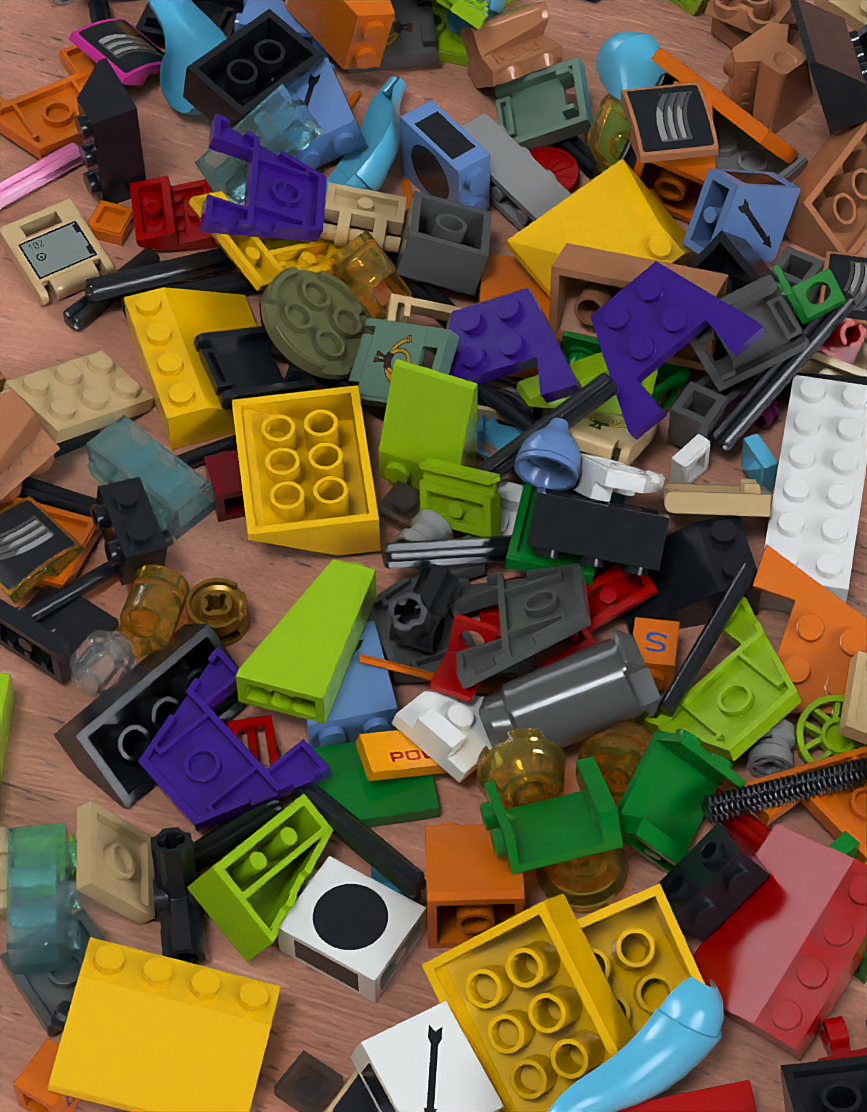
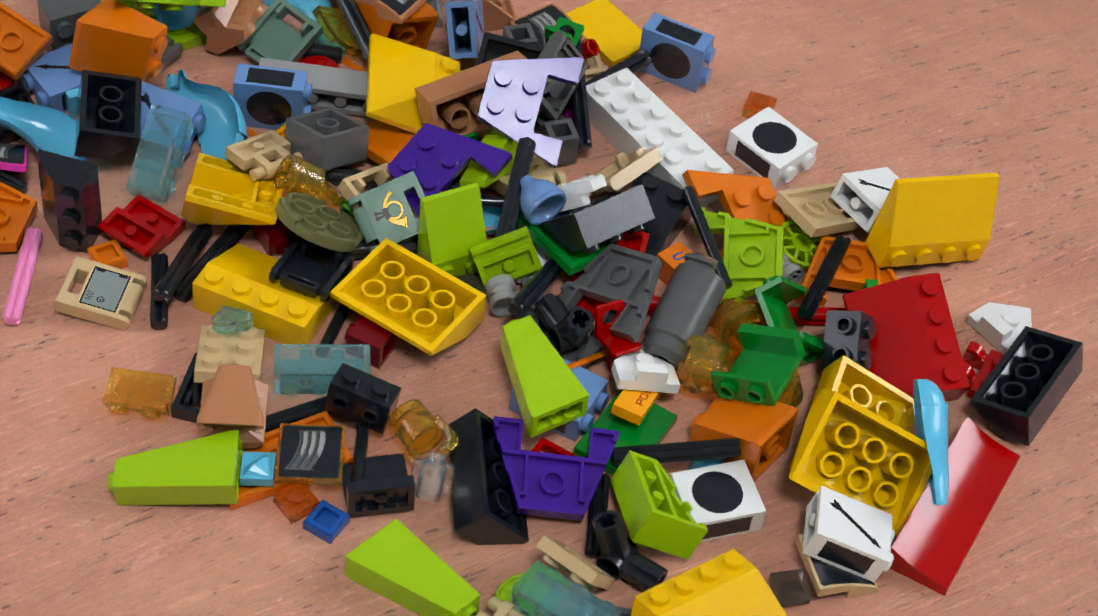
camera: 55 degrees left, 5 degrees down
pearl gold wheel [185,577,249,647] -> none
dark purple wing [199,114,327,242] -> none
white tile [669,434,710,484] -> none
medium azure tile [740,433,778,492] -> none
none -> clear light blue tile [212,305,253,334]

